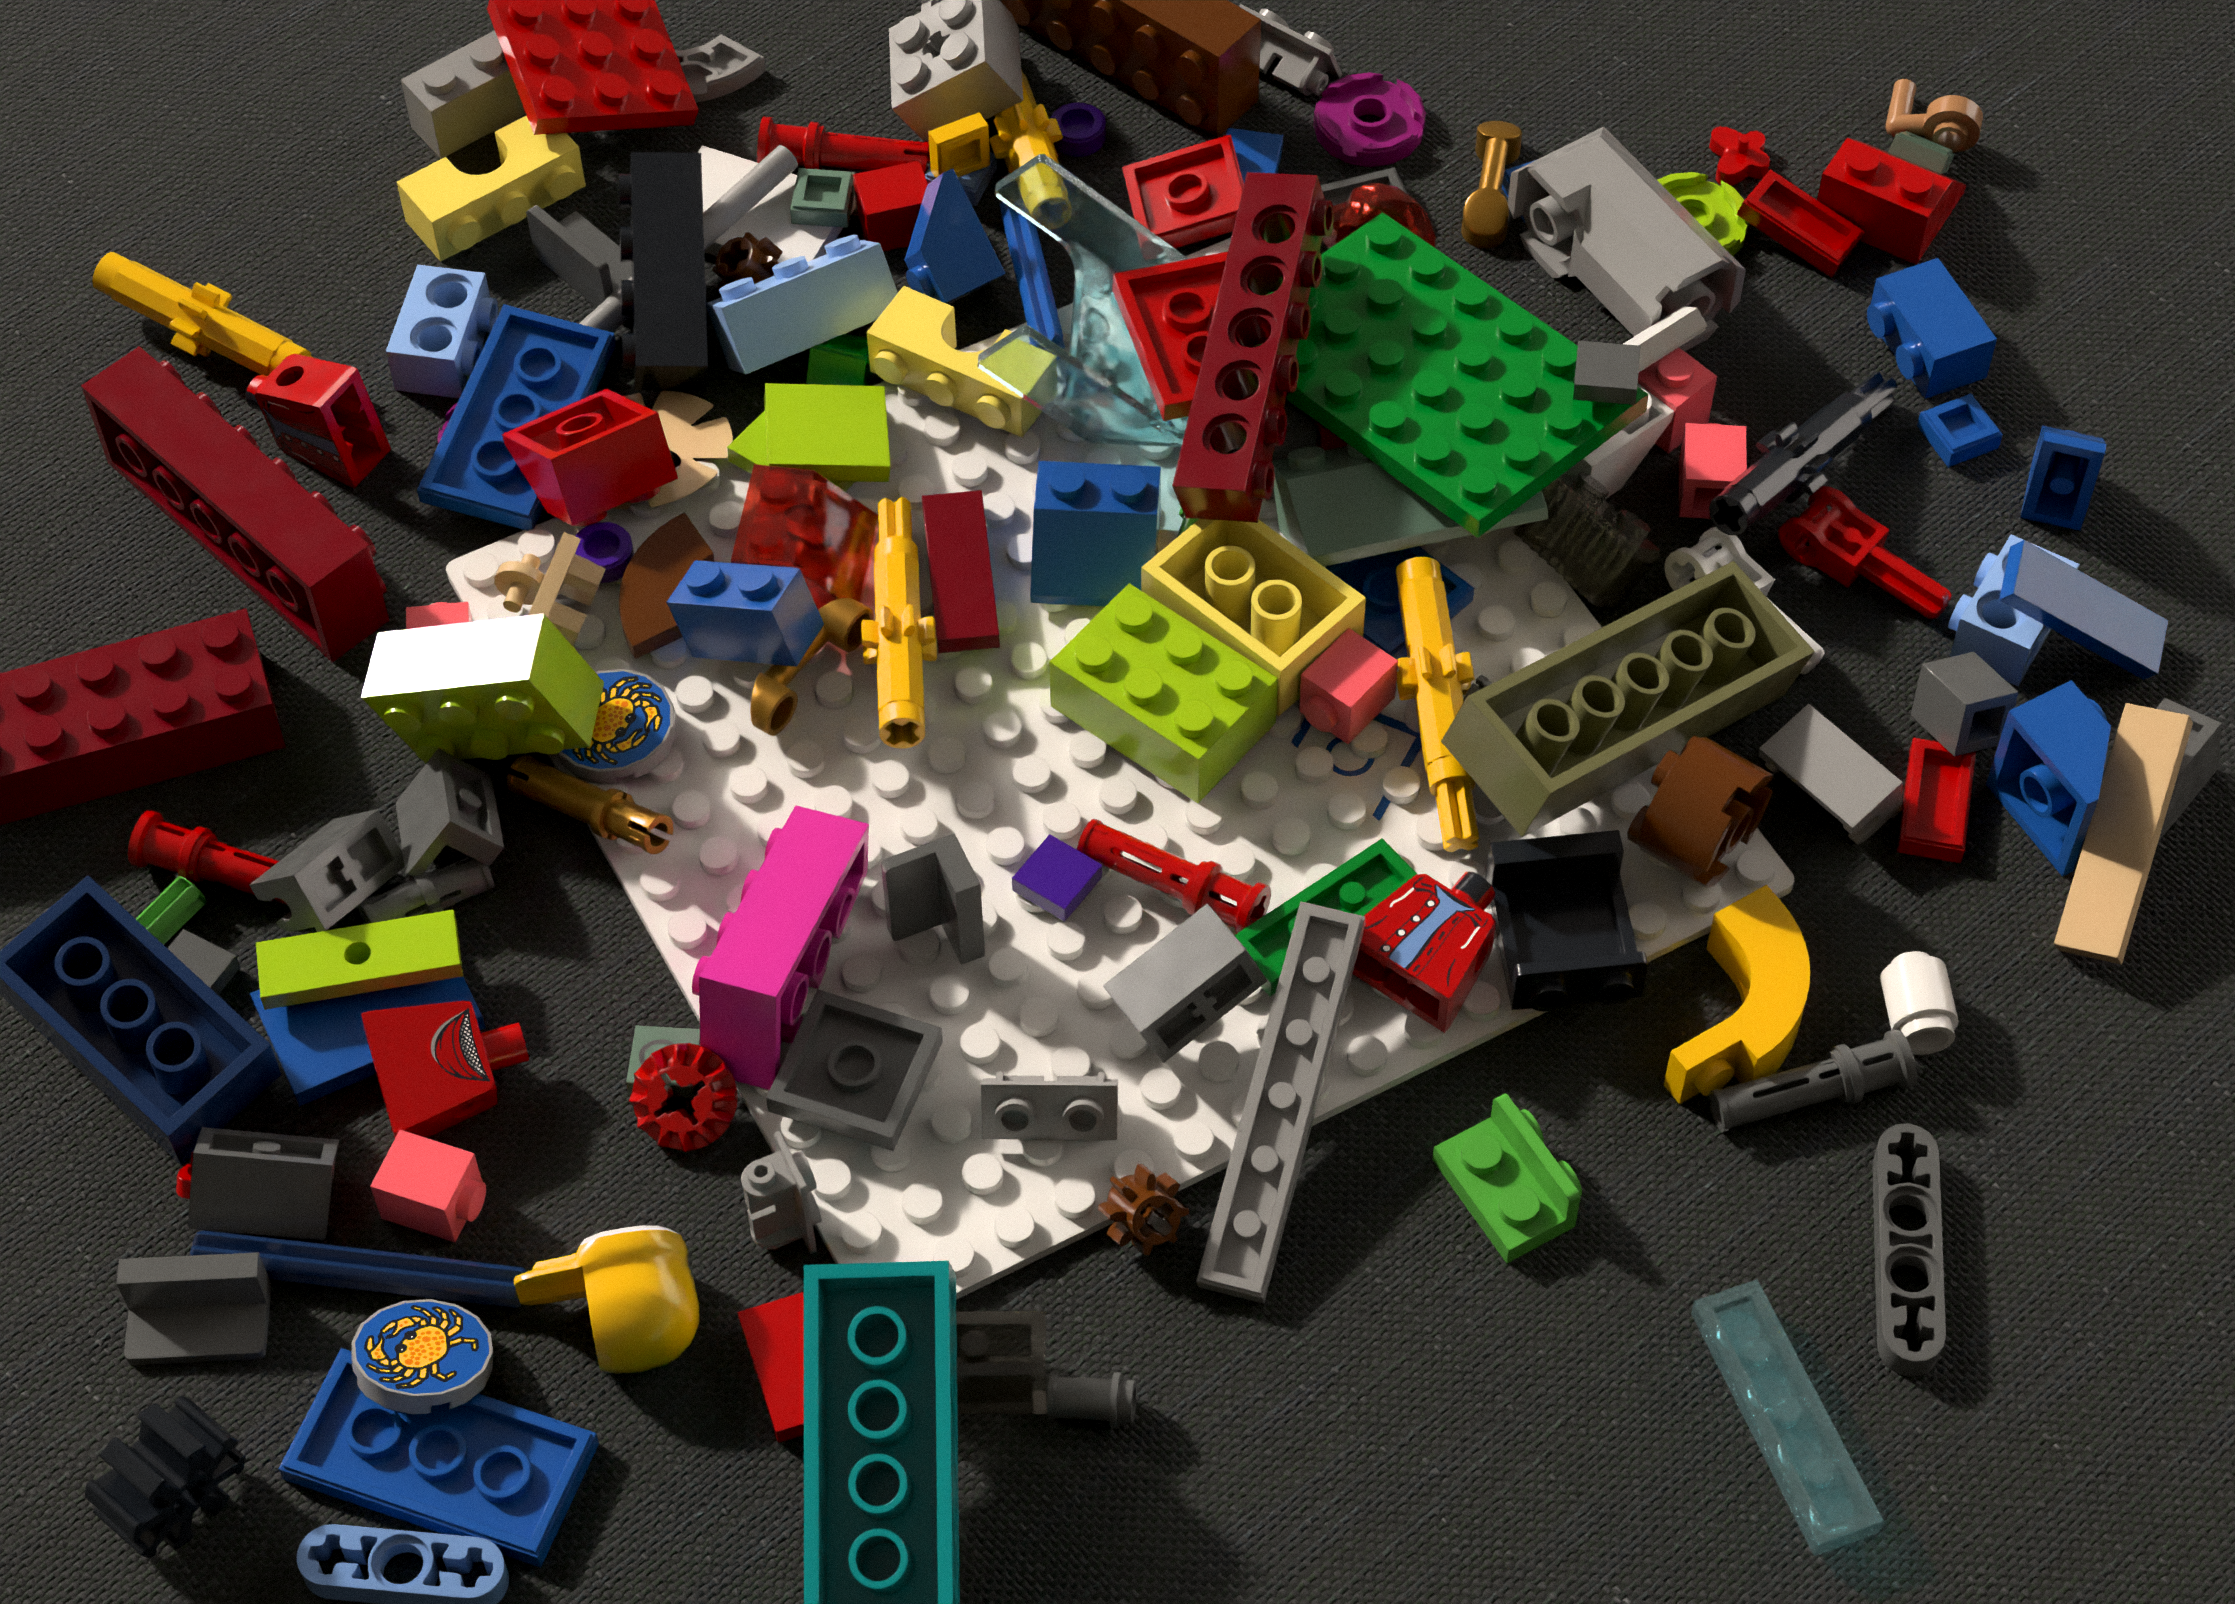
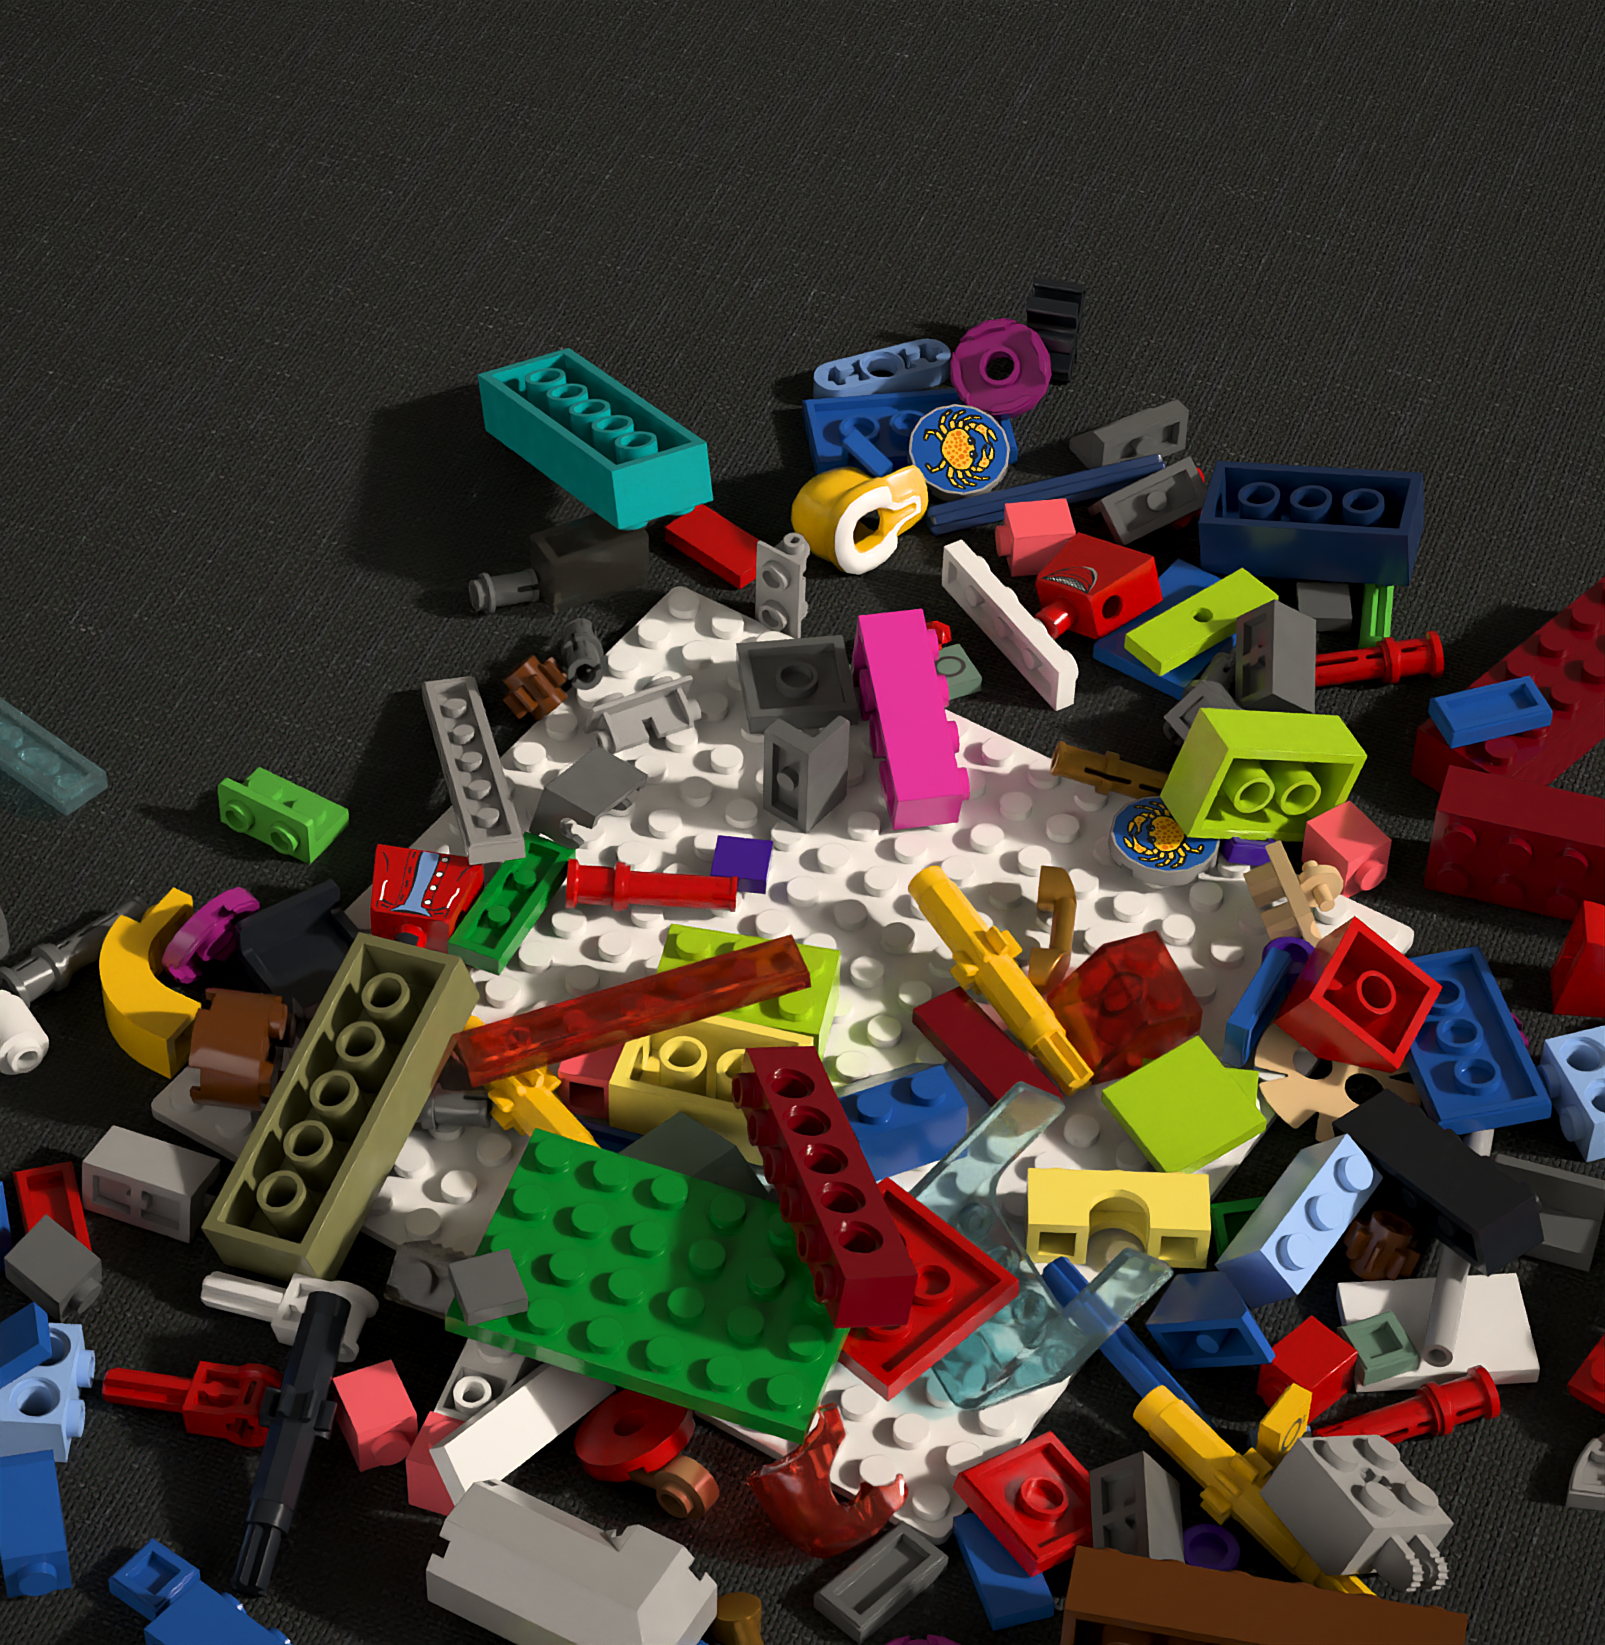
camera: 150 degrees right, 10 degrees down
reddish brown tile [619,512,715,659] -> none
blue brick [666,560,824,667] -> none
none -> magenta tile [161,887,260,984]
none -> clear red tile [454,934,811,1088]
none -> dark grey pin [561,618,604,690]
none -> blue tile [841,428,893,478]
none -> white plate [942,539,1078,711]
none -> magenta tile [950,318,1052,420]
none -> dark grey hinge [1089,1451,1185,1563]
none -> blue tile [1222,947,1292,1068]
none -> blue tile [1428,676,1553,749]

